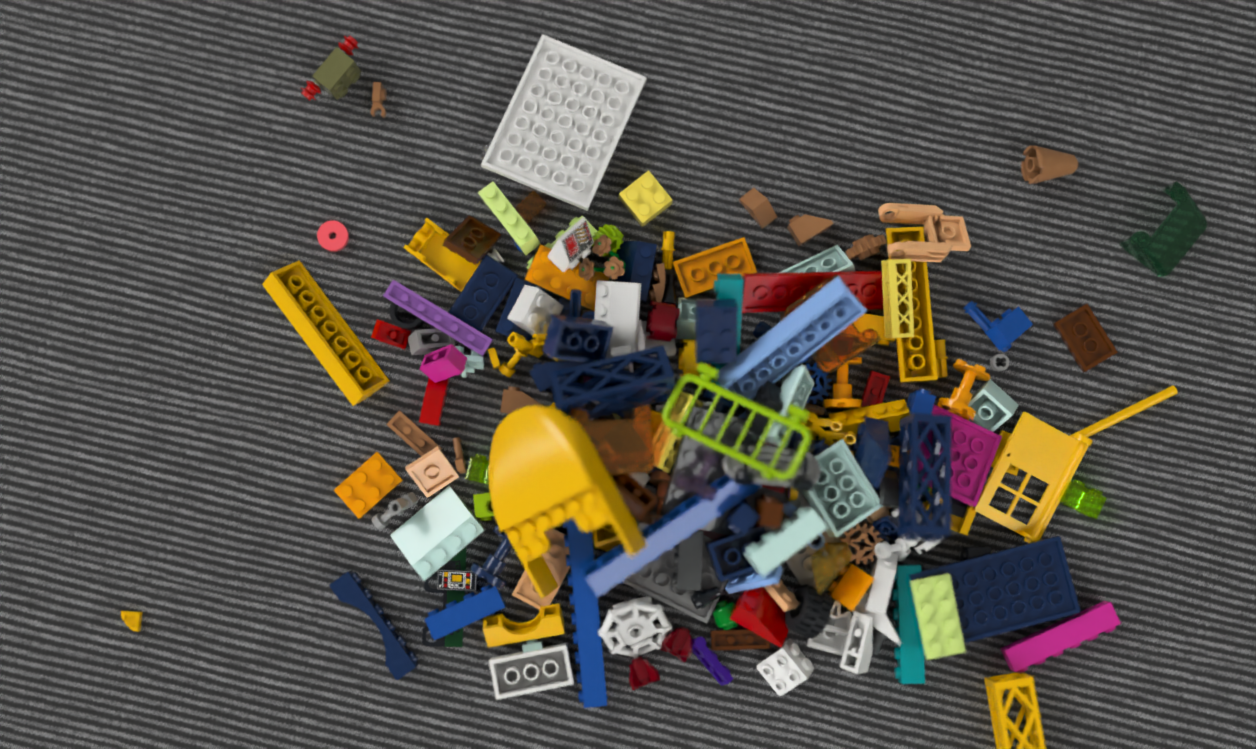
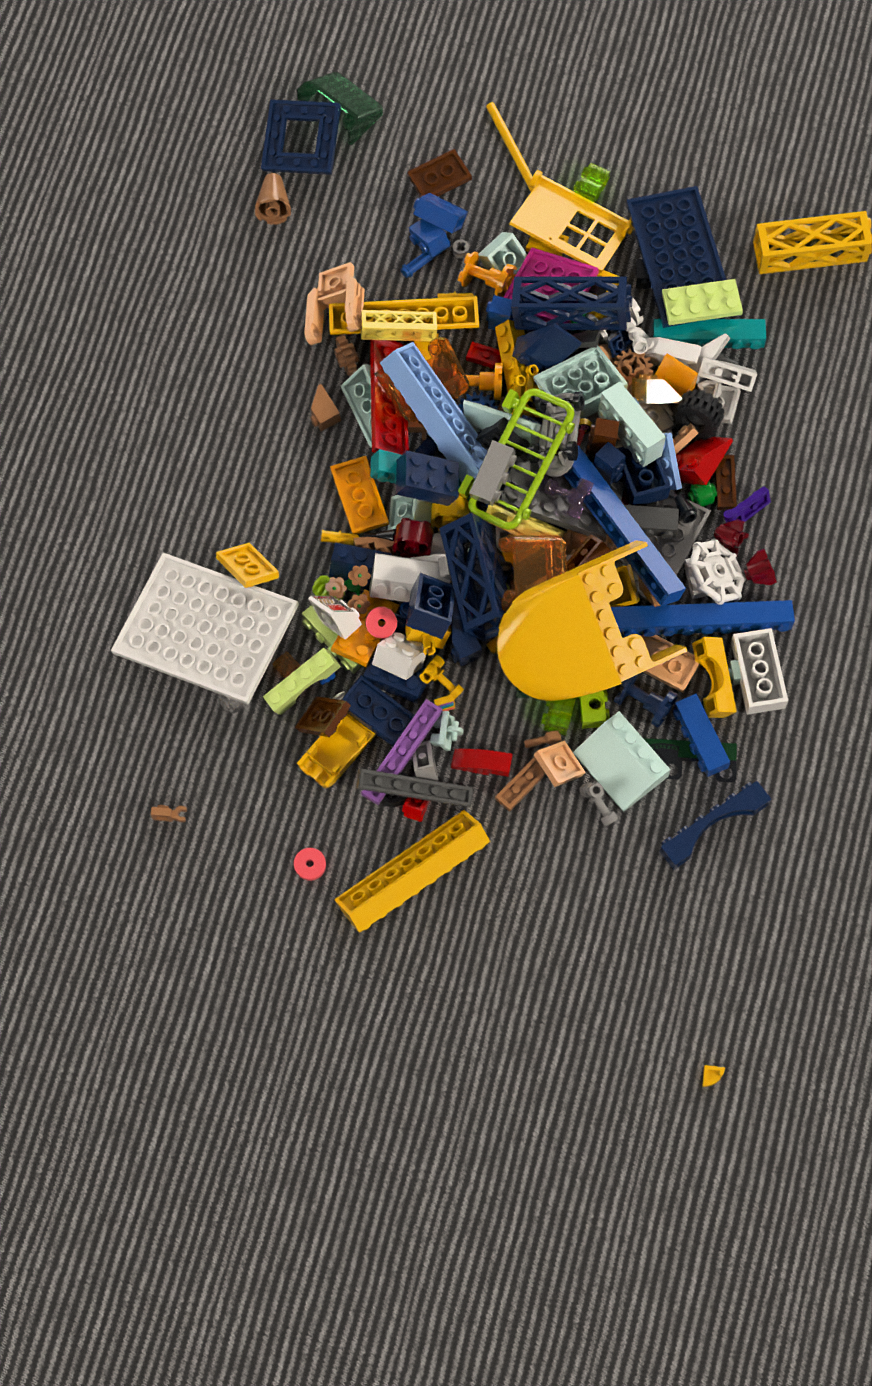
camera: 85 degrees left, 15 degrees down
olive brick [300,35,361,101] -> none
light orange plate [334,452,403,519] -> none
dark pink brick [420,344,467,383] -> none
tile [437,570,477,591] -> none
medium nougat slope [500,386,544,414] -> none
light yellow brick [619,170,672,227] -> none
medium nougat slope [739,188,777,229] -> none
white bracket [757,638,815,696] -> none
dark pink brick [1000,601,1121,673] -> none
none -> yellow plate [216,543,279,588]
none -> dark blue plate [261,100,341,175]
none -> dark grey tile [356,768,473,808]
none -> coral piece [365,607,397,638]
none -> blue brick [413,193,468,233]
none -> light grey brick [469,440,517,506]

